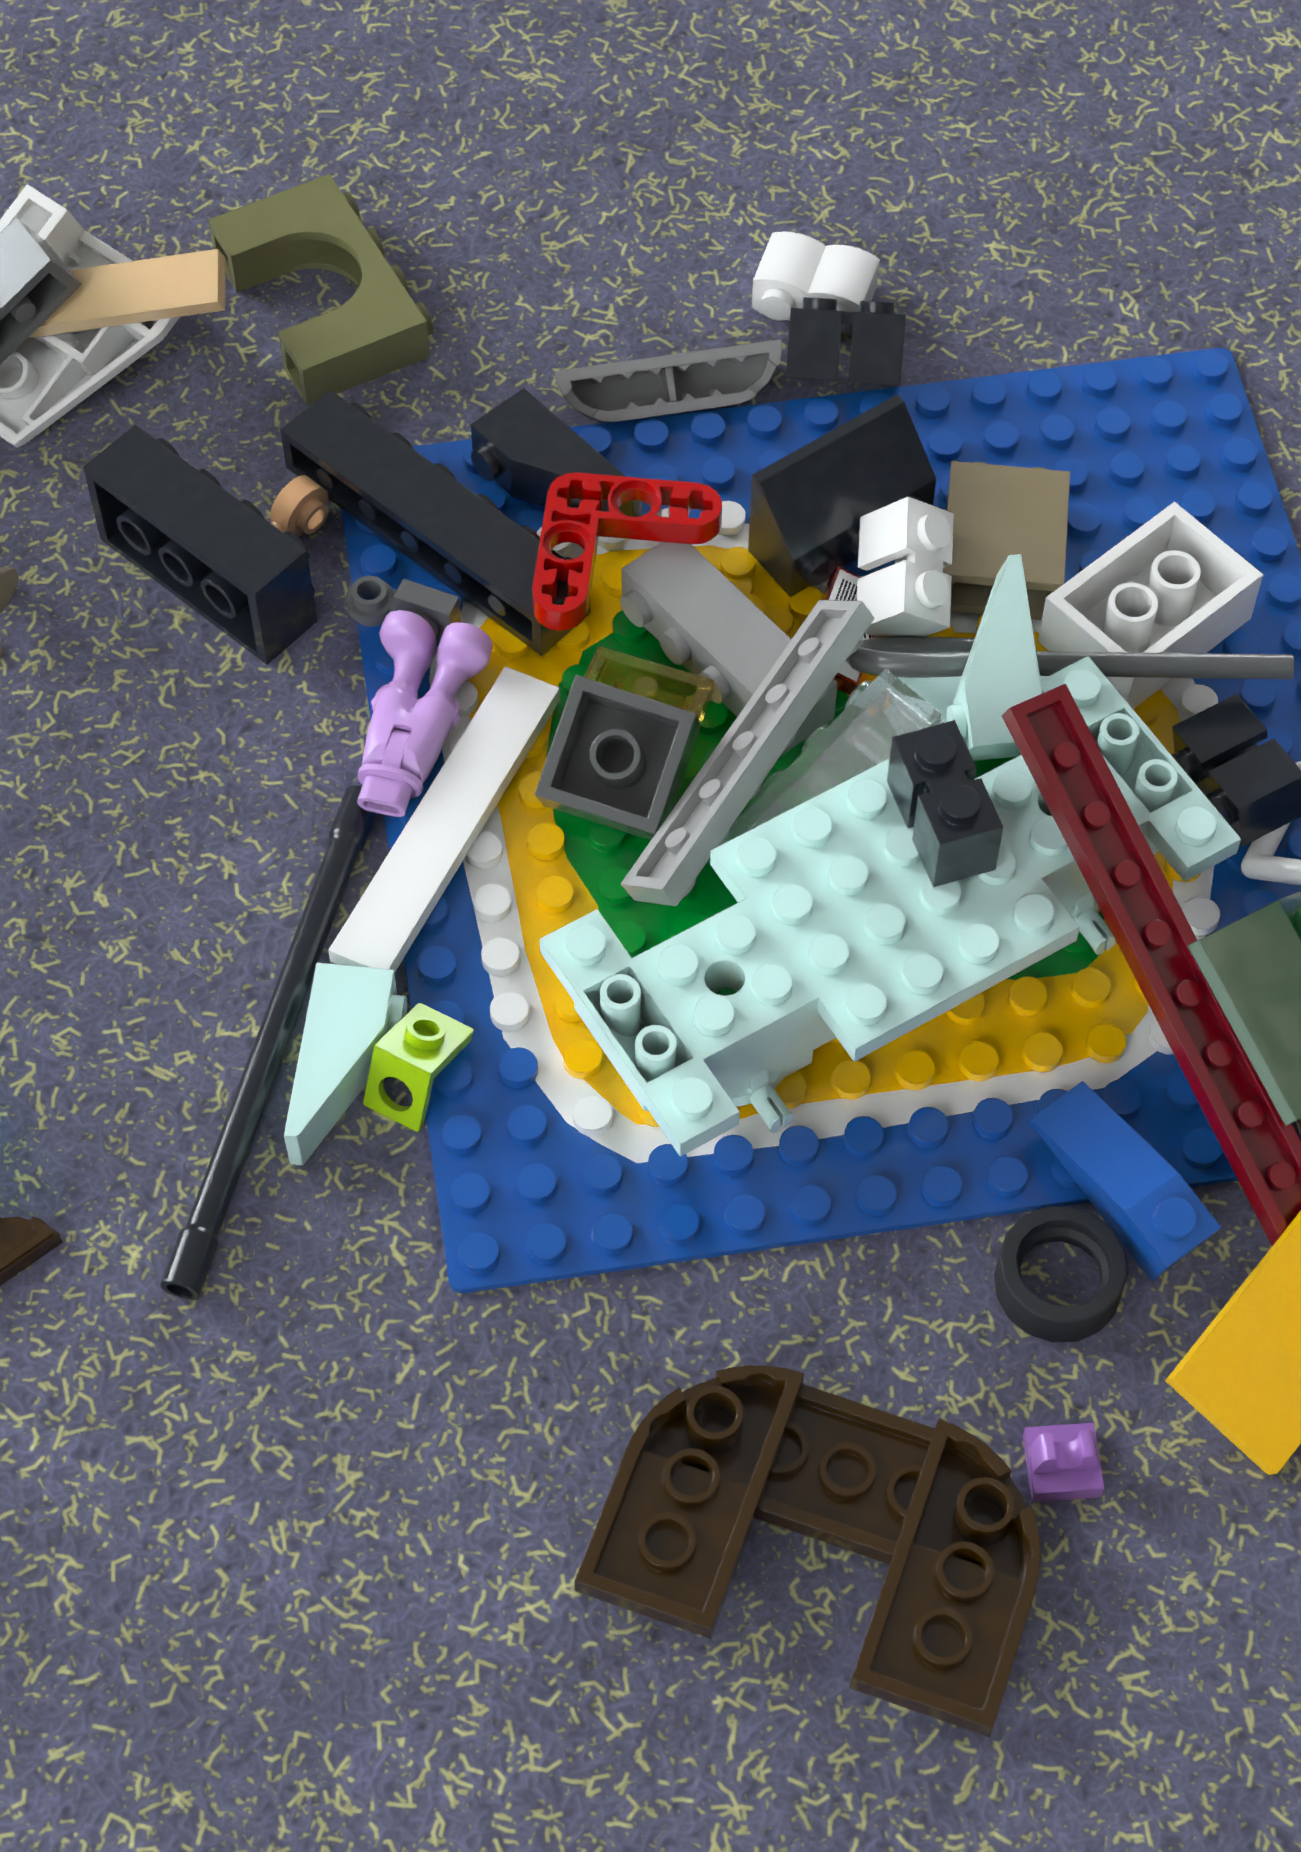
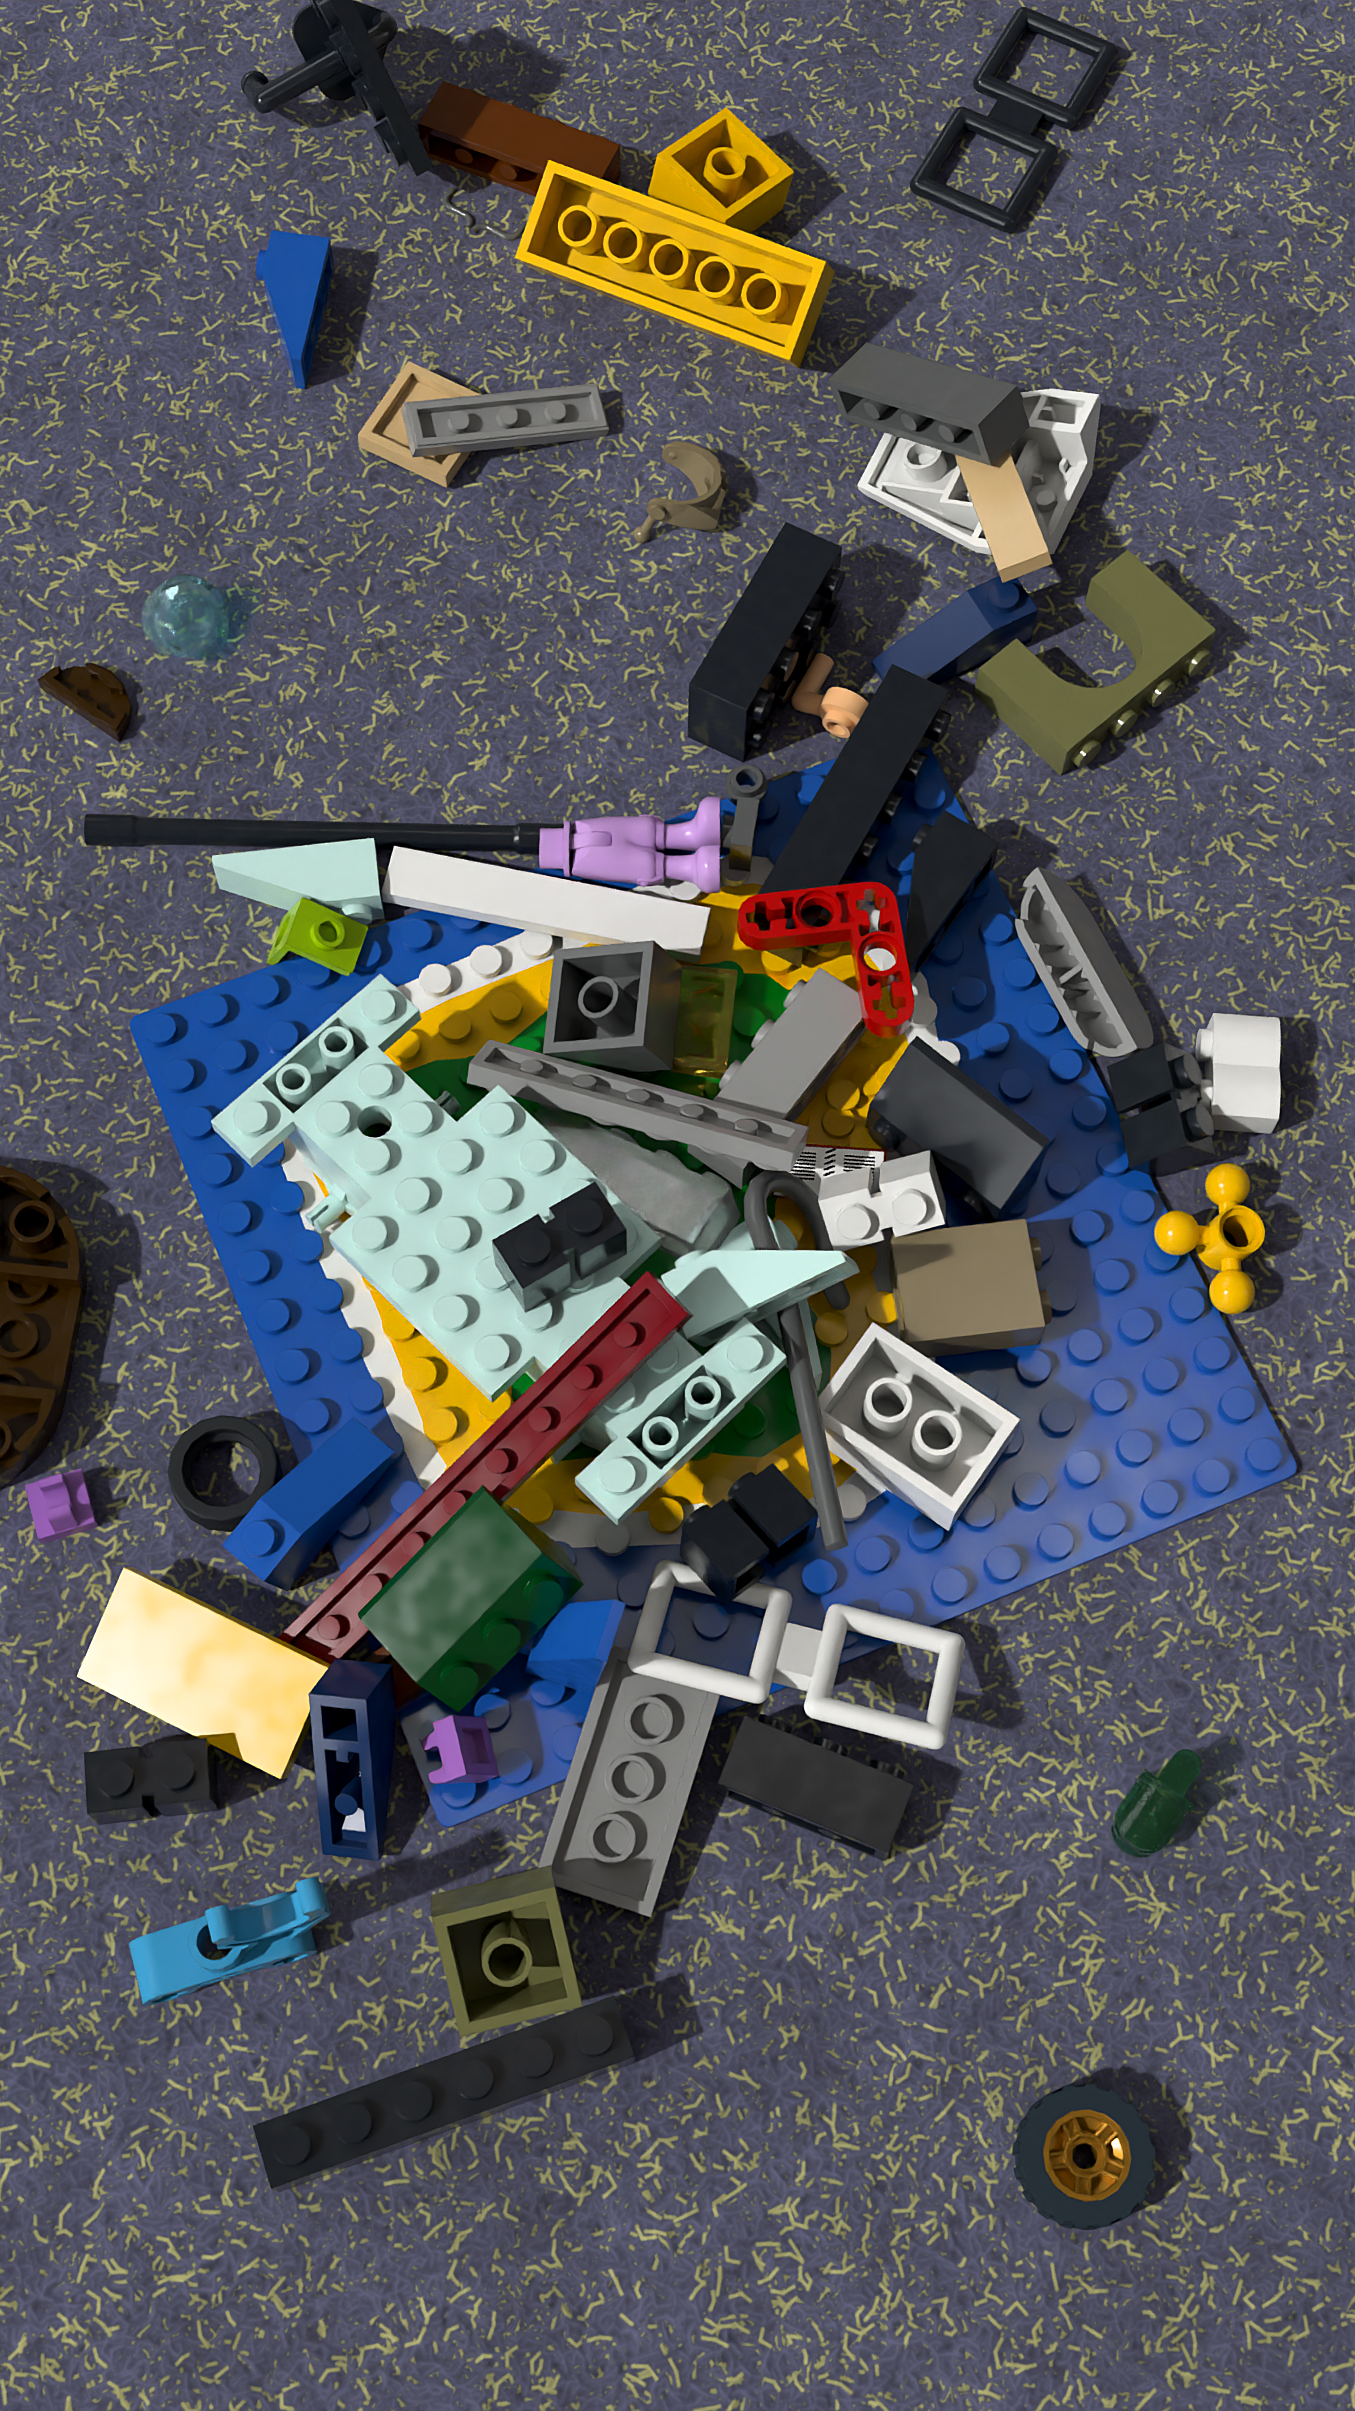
camera: 75 degrees right, 10 degrees up
none -> dark blue slope [871,576,1038,685]
none -> yellow piece [1154,1163,1265,1314]

